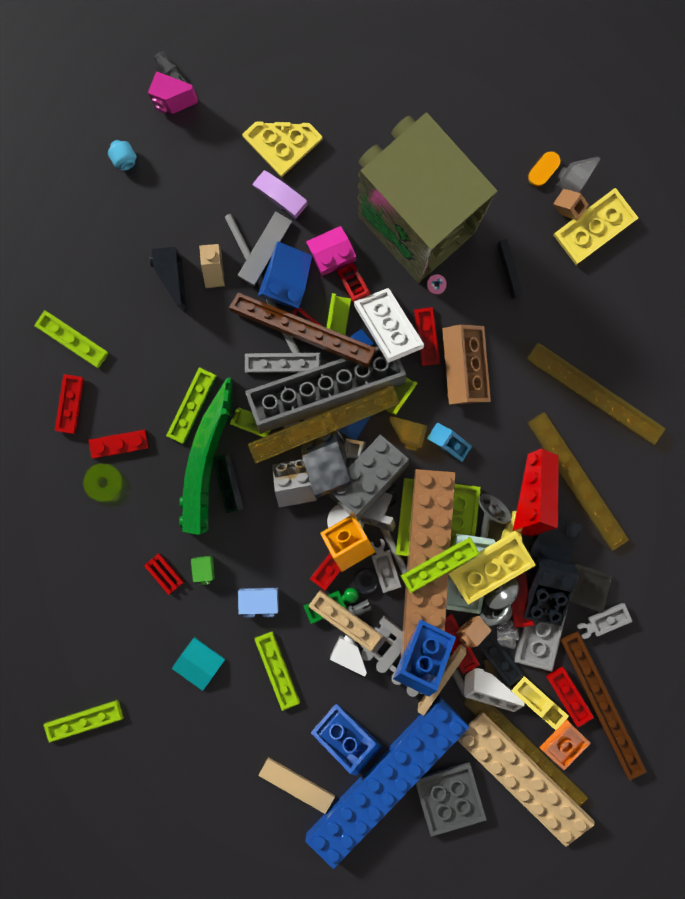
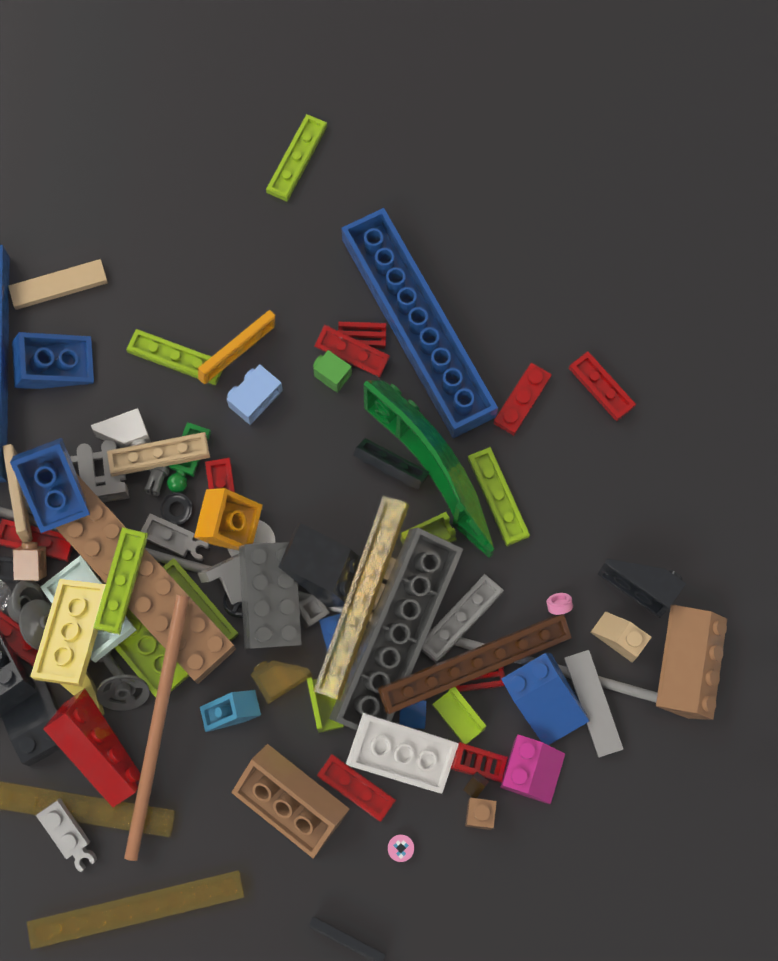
camera: 125 degrees right, 15 degrees down
lime tile [34,310,109,368] -> none
clear neon green tile [83,463,123,501] -> none
teal slope [172,637,225,691] -> none
light yellow plate [242,122,323,178] -> none
lavender slope [252,170,308,219] -> none
light grey slope [272,459,317,507] -> none
olive brick [357,112,497,283] -> none
none -> light grey plate [36,798,97,872]
none -> nougat piece [124,595,189,861]
none -> light orange tile [198,310,275,384]
none -> red tile [314,325,390,378]
none -> blue brick [341,208,498,438]
none -> dark brown piece [463,772,489,798]
none -> medium nougat brick [465,798,496,830]
none -> bright pink tile [546,593,573,615]
none -> medium nougat slope [656,605,727,720]

